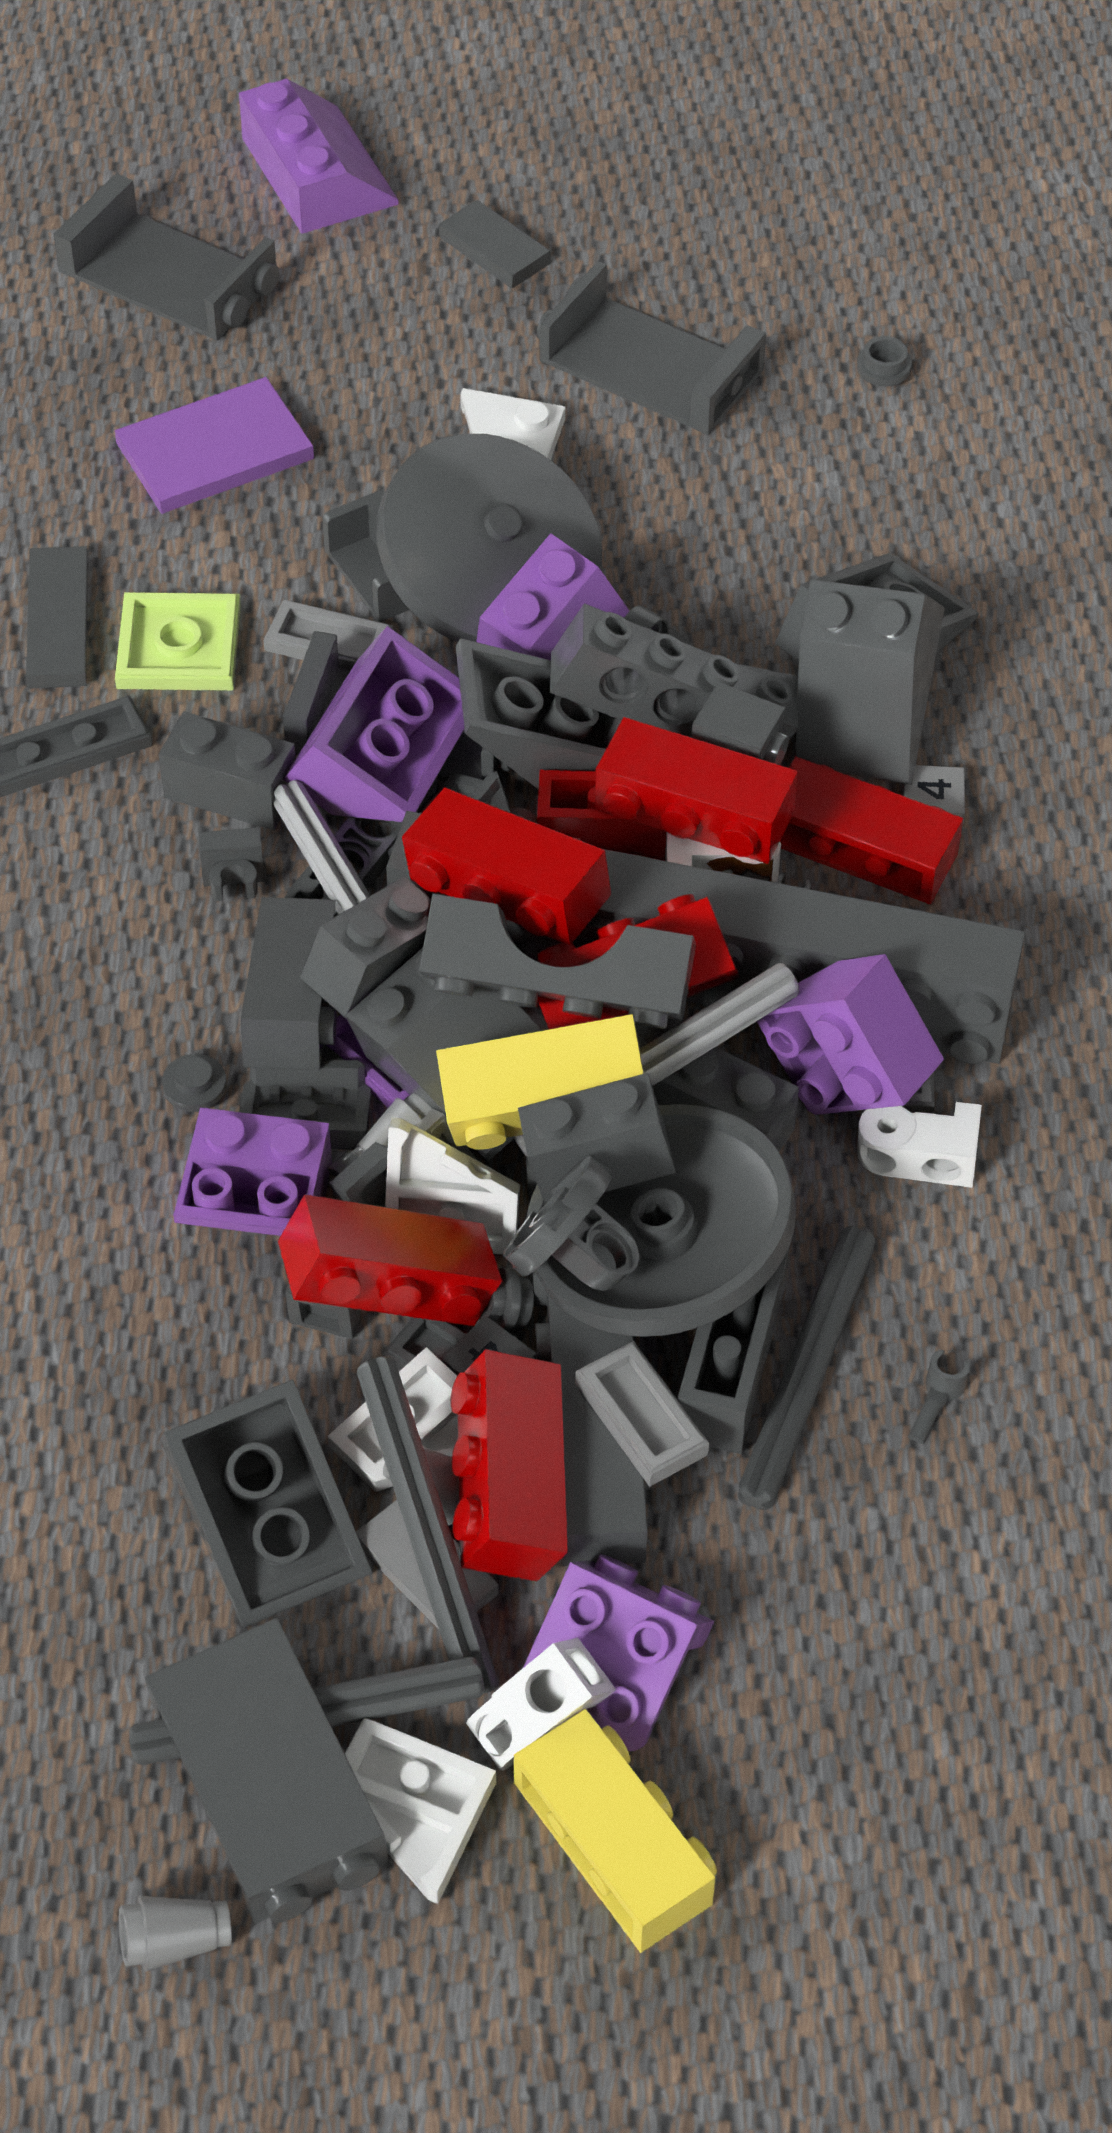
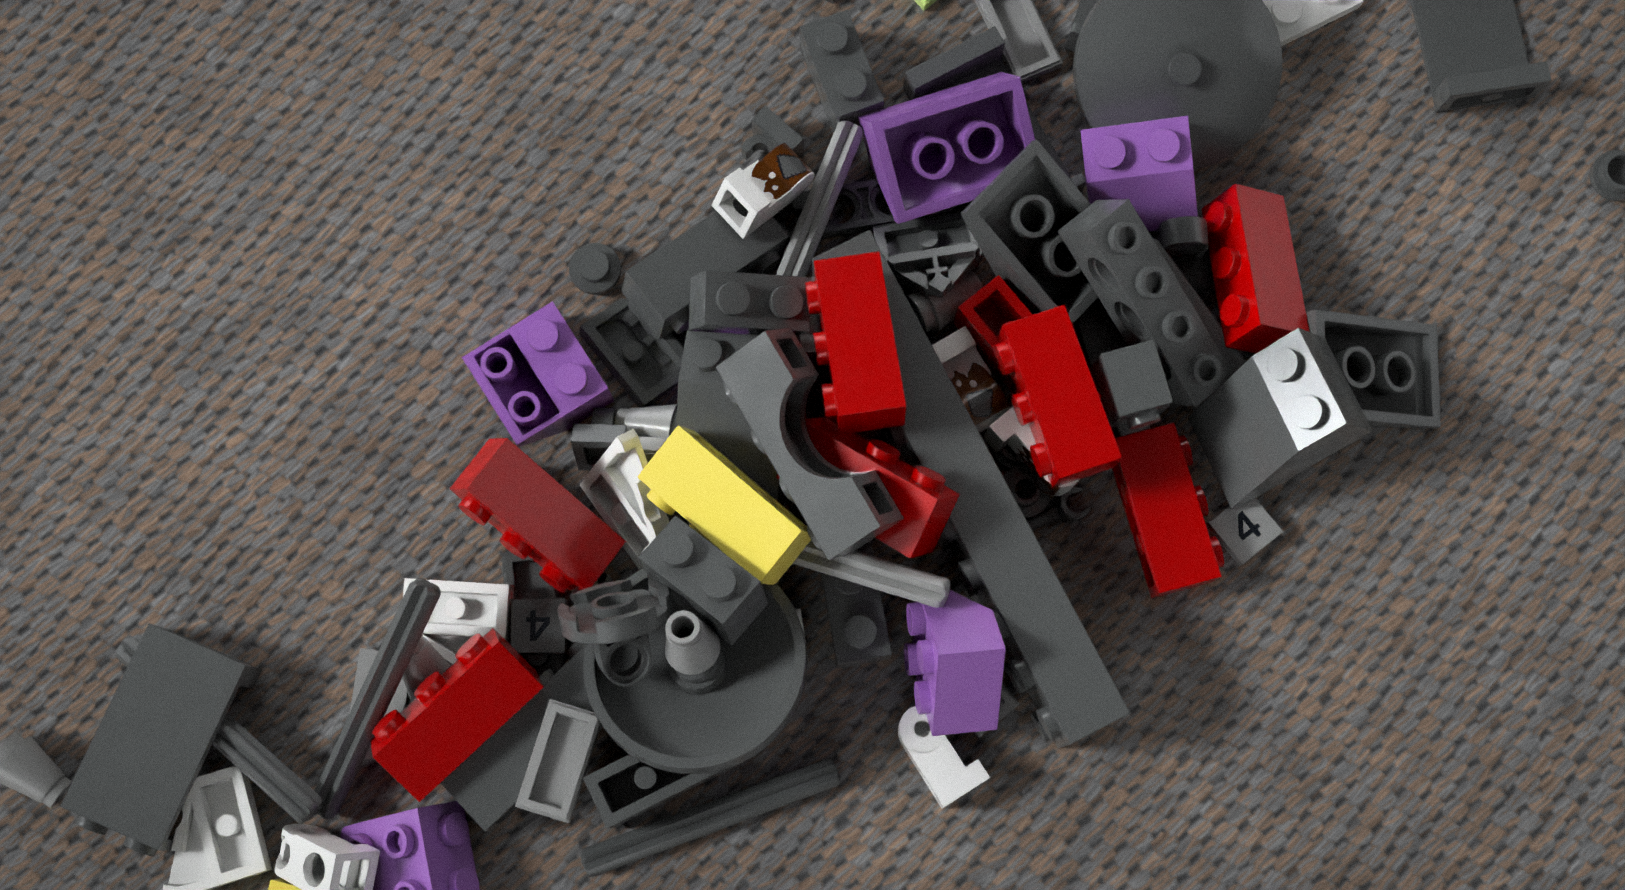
camera: 50 degrees right, 25 degrees up
dark grey slope [160,1379,373,1629] -> none
none -> light grey cone [665,610,720,675]
none -> white leg [712,143,815,239]
none -> red brick [1202,183,1310,353]

